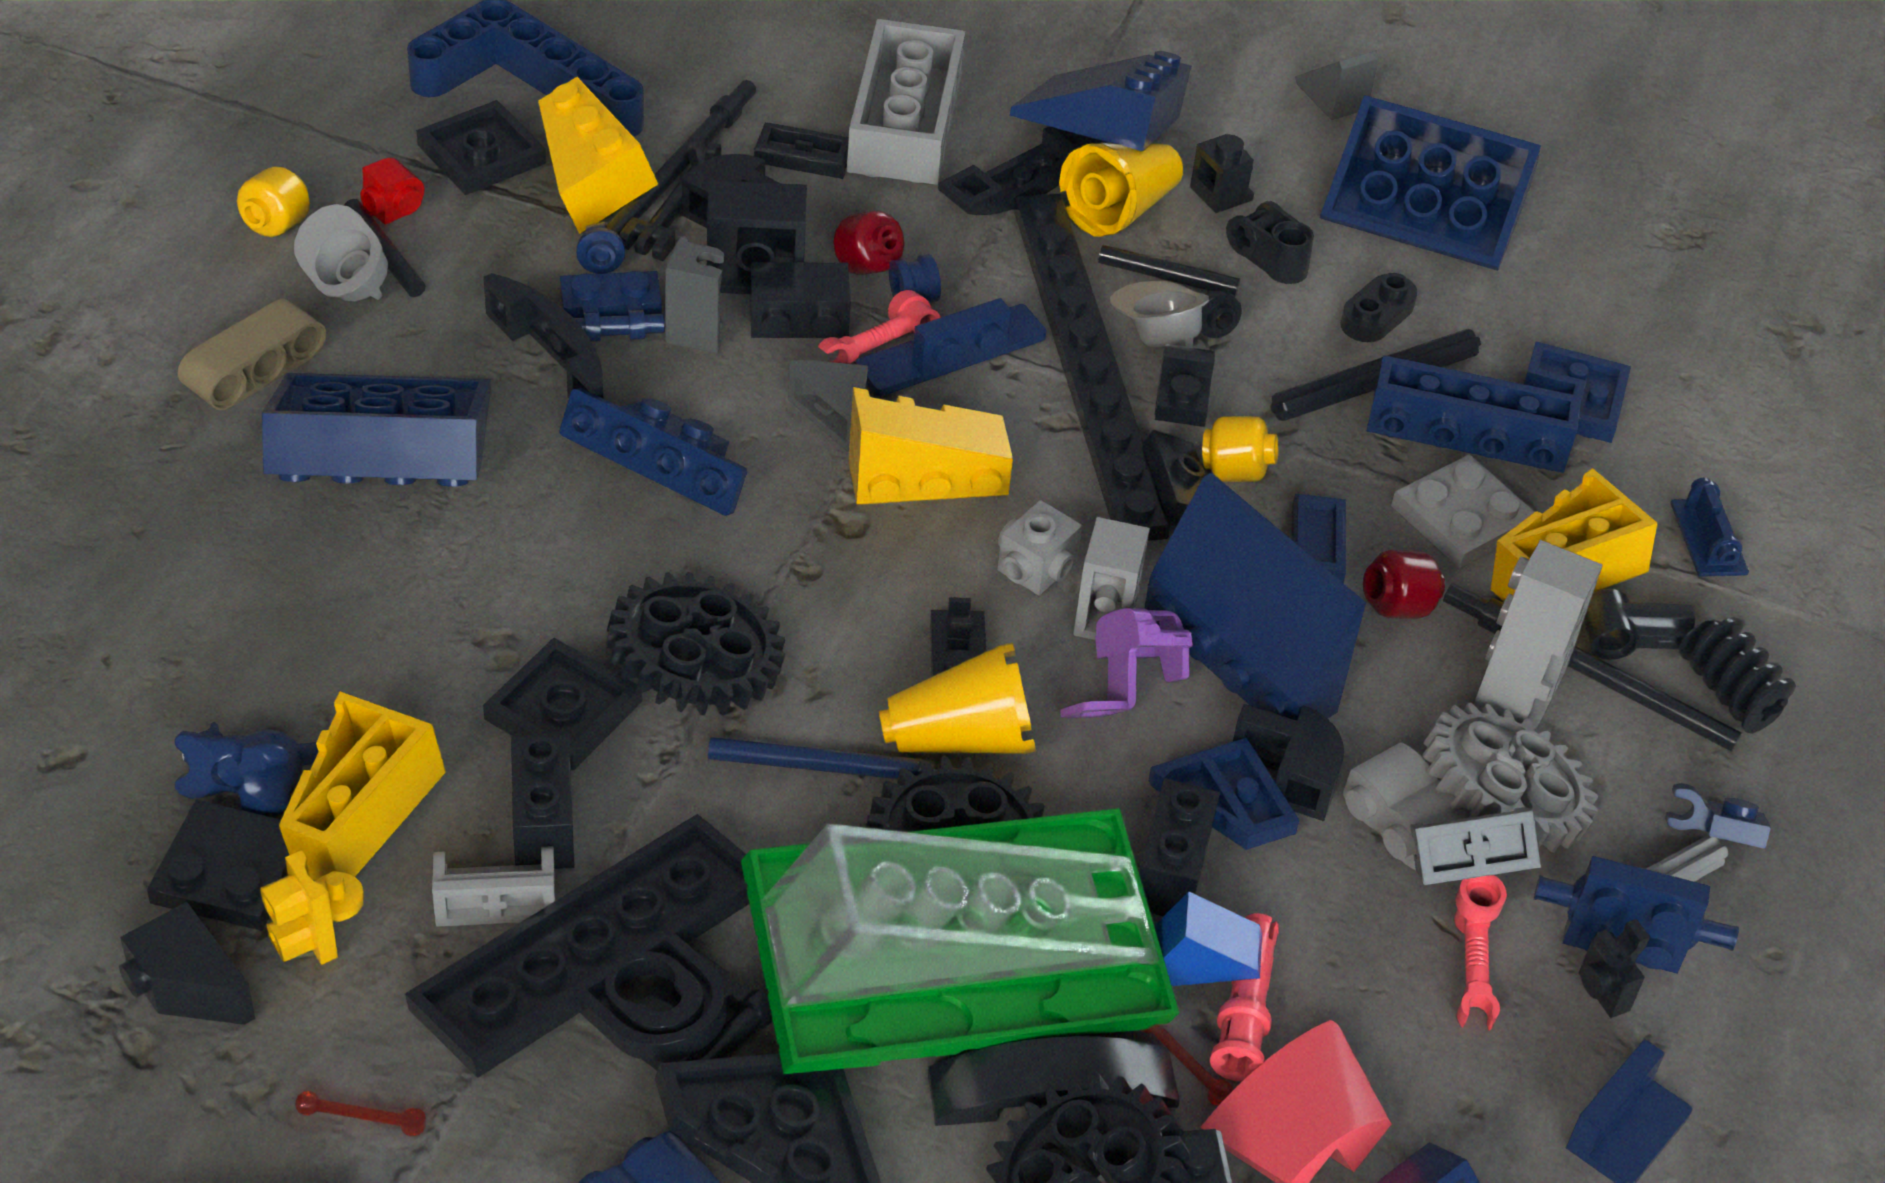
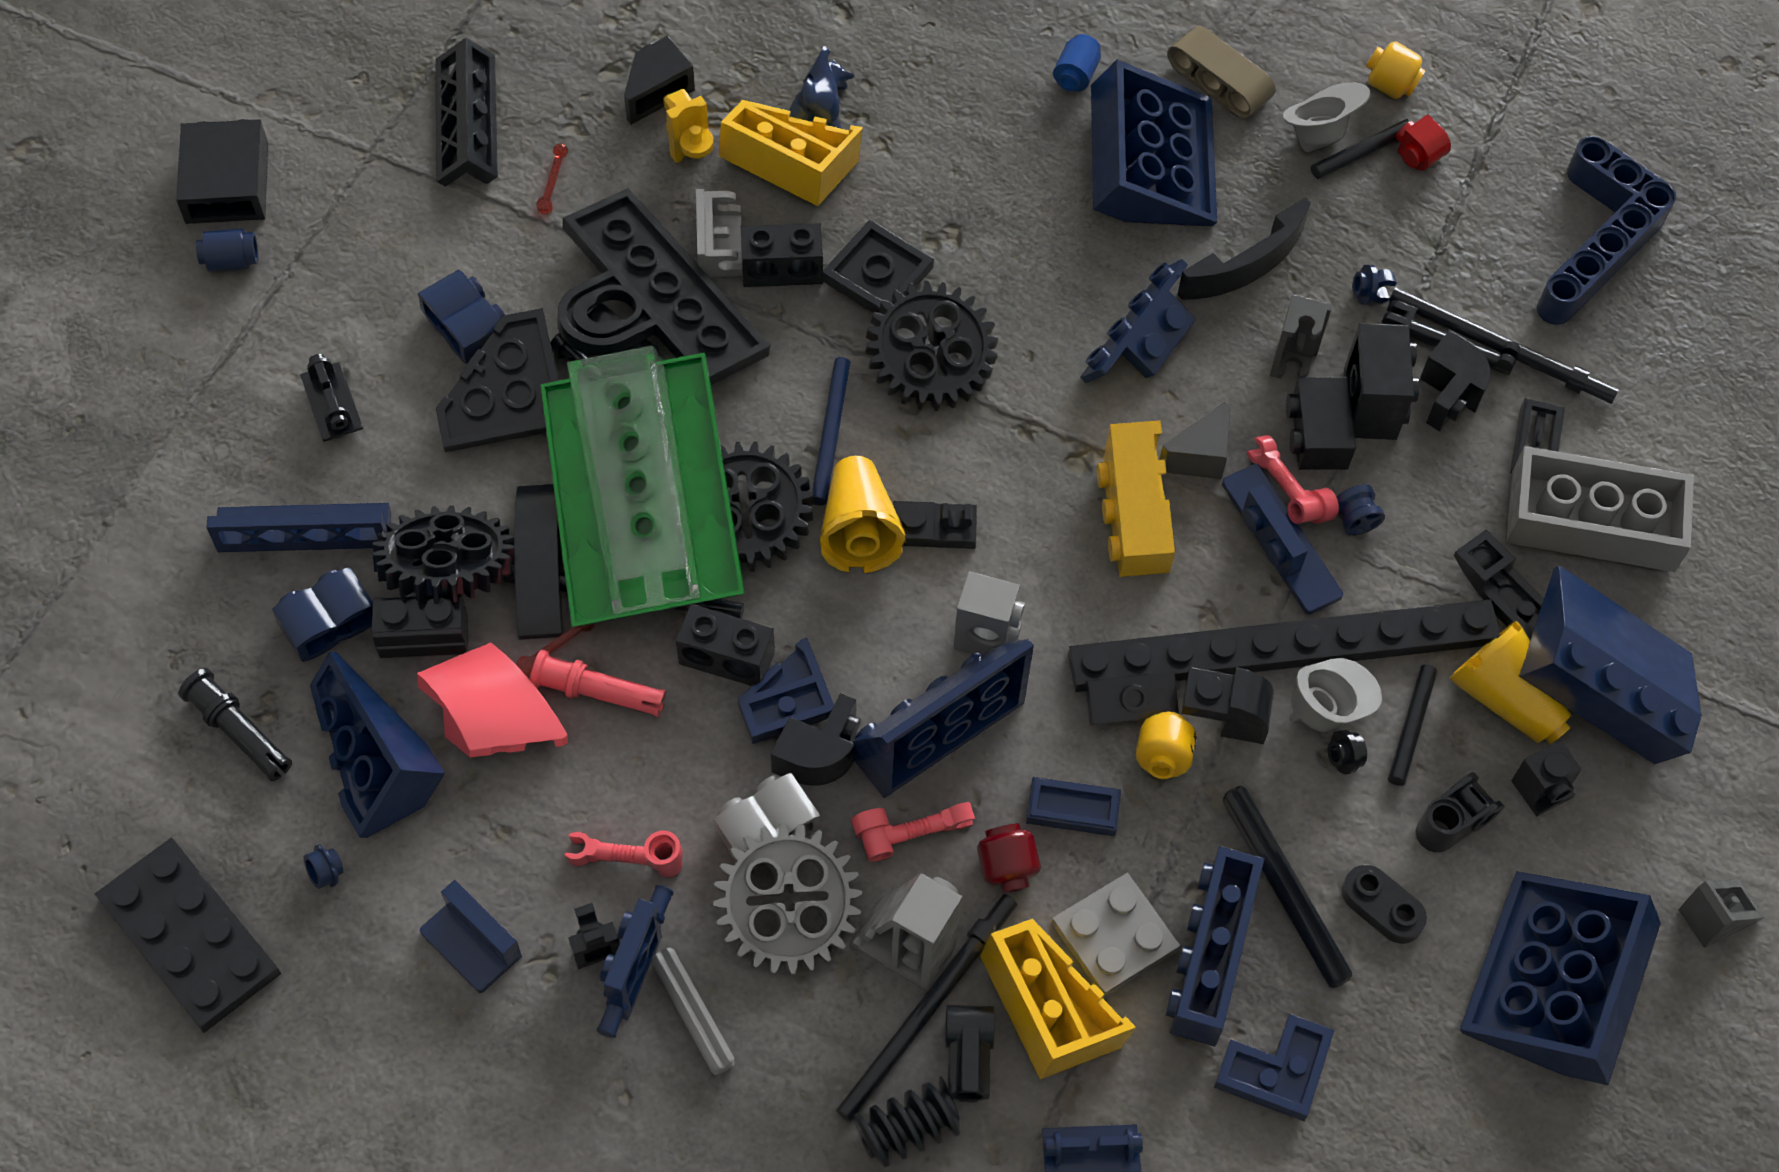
camera: 95 degrees right, 15 degrees up
black plate [147,799,289,931] -> none
black plate [416,100,546,195] -> none
yellow wedge [538,77,658,234] -> none
dark blue plate [560,271,665,342] -> none
dark red head [833,210,905,275] -> none
light grey brick [997,500,1083,596] -> none
medium lavender piece [1060,608,1193,718] -> none
blue slope [1154,892,1262,986] -> none
hinge [1410,807,1541,885] -> none
plate [1665,783,1771,848] -> none
none -> coral brick [851,802,975,862]
none -> blue brick [1053,34,1101,92]

